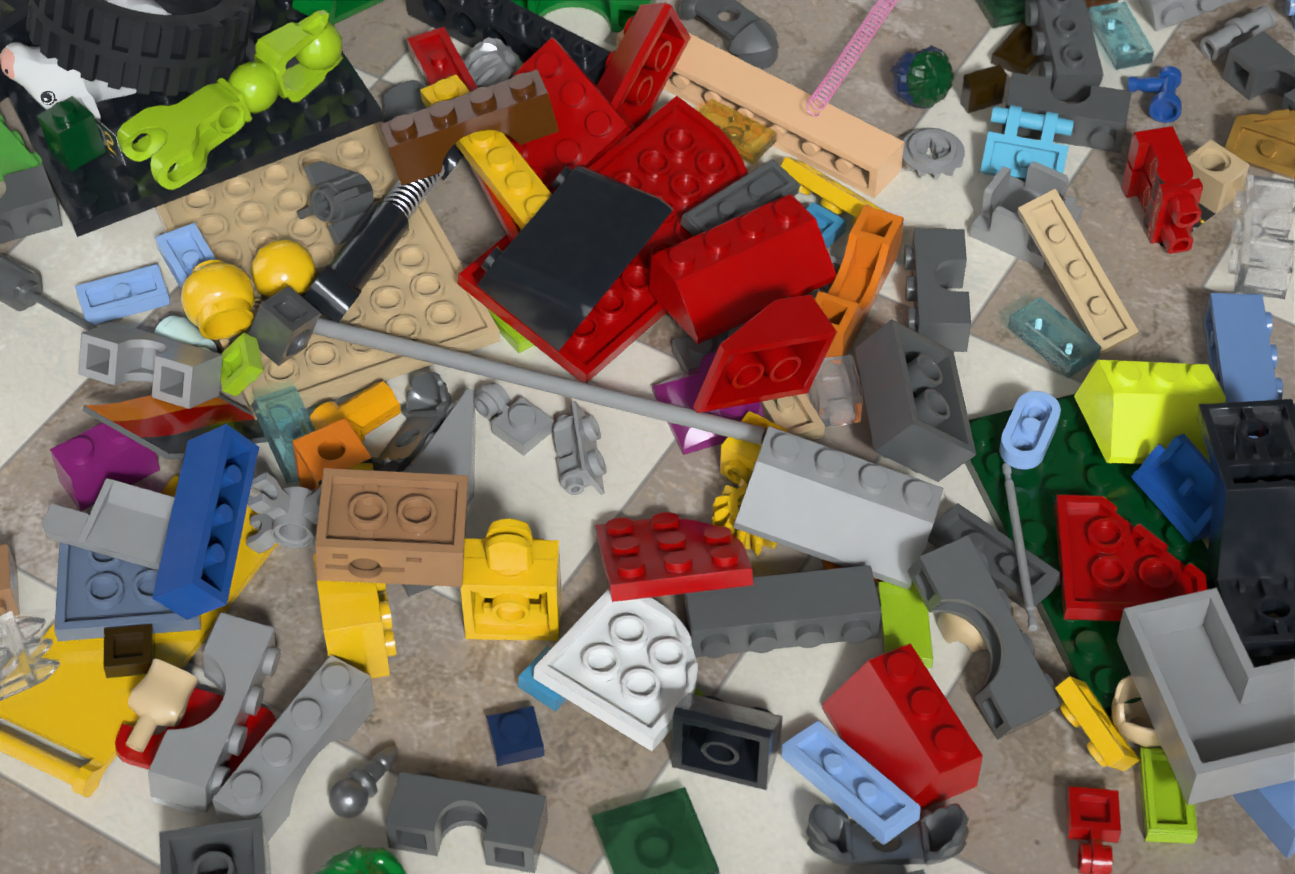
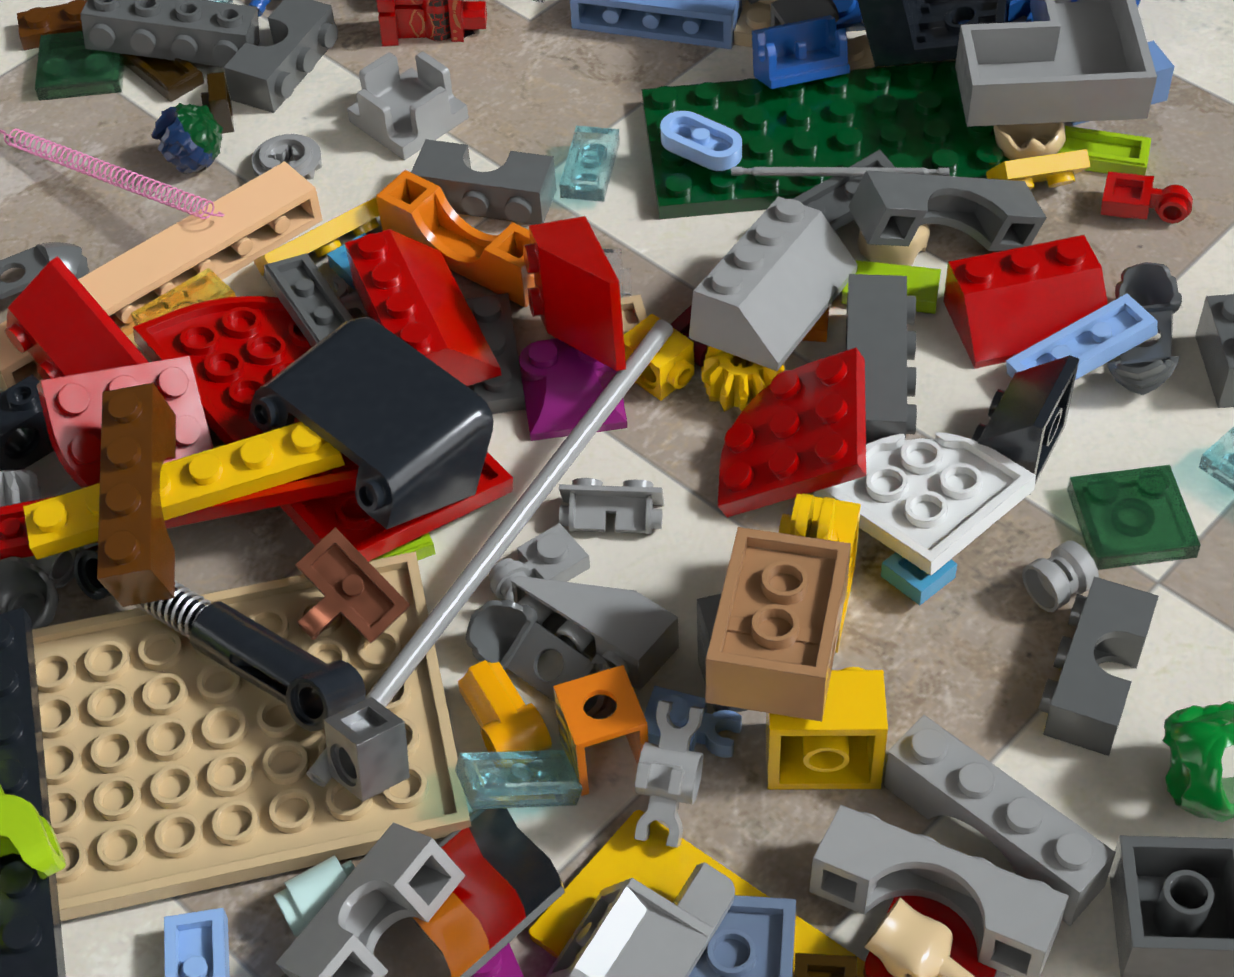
camera: 75 degrees left, 0 degrees up
blue brick [152,424,259,620] -> none
light blue plate [155,223,216,288] -> none
yellow piece [180,260,255,340] -> none
lime plate [220,333,264,397] -> none
yellow hair [251,239,316,298] -> none
dark grey brick [297,161,373,246] -> none
flat silver bar [329,746,398,818] -> none
dark blue plate [486,706,545,767] -> none
dark grey brick [855,319,976,482] -> none
medium azure plate [980,105,1074,182] -> none
clear light blue plate [1008,297,1101,378] -> none
tan plate [1018,188,1139,356] -> none
red plate [1055,495,1207,621] -> none
neon yellow slope [1074,359,1226,464] -> none
none -> copper plate [295,527,410,644]
none -> clear light blue plate [559,125,620,202]
none -> light grey wheel [1022,541,1099,612]

